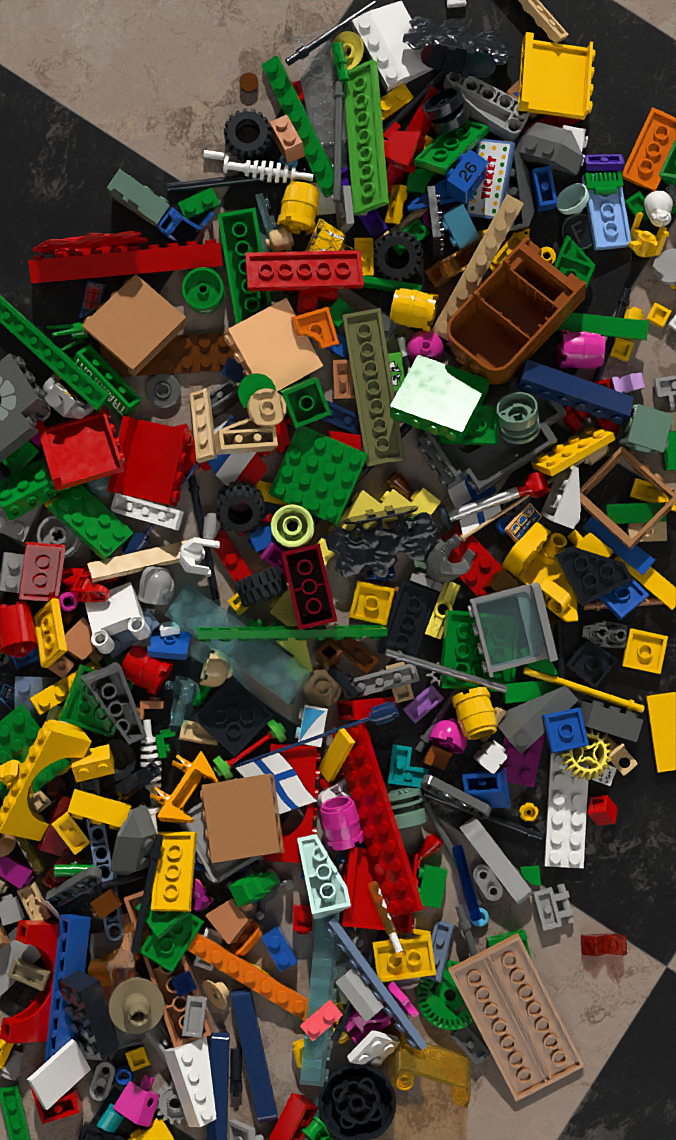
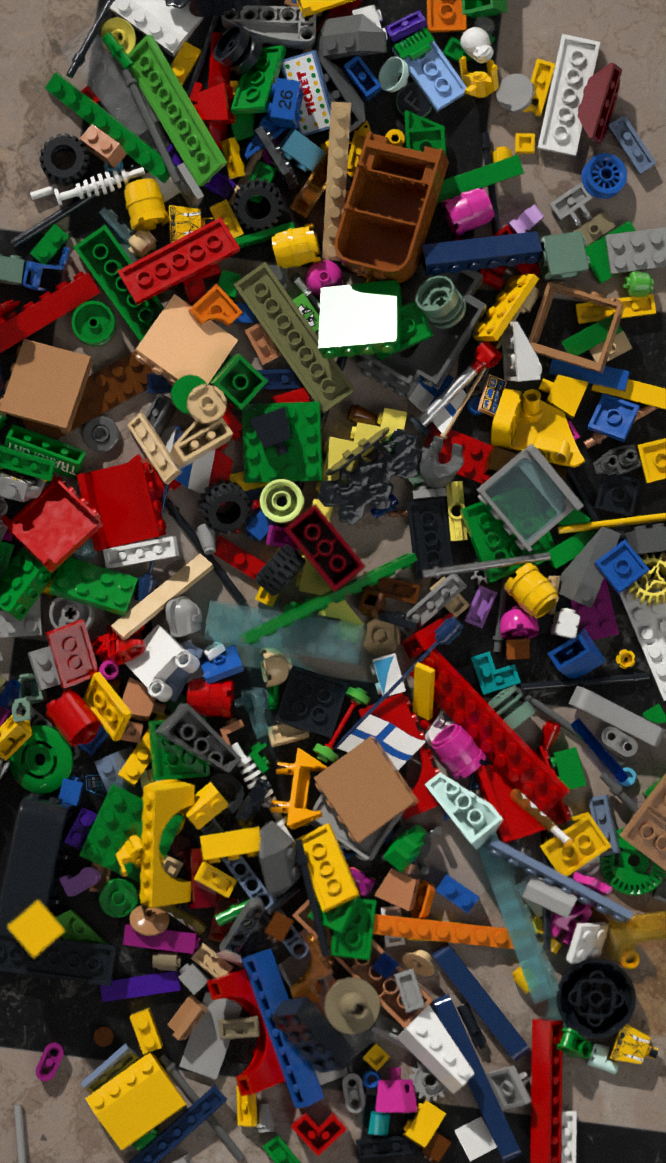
camera: 15 degrees left, 0 degrees up
white tile [27,1039,91,1110] -> none
white piece [178,537,220,577] -> none
reddish brown tile [239,72,259,93] -> none
red bracket [293,904,313,935] -> none
coral plate [300,999,343,1041] -> none
yellow tile [349,580,395,626] -> none
dark grey beam [420,775,492,819] -> none
black plate [554,546,633,607] -> none
yellow plate [609,338,634,362] -> none
none -> black torso [250,407,294,456]

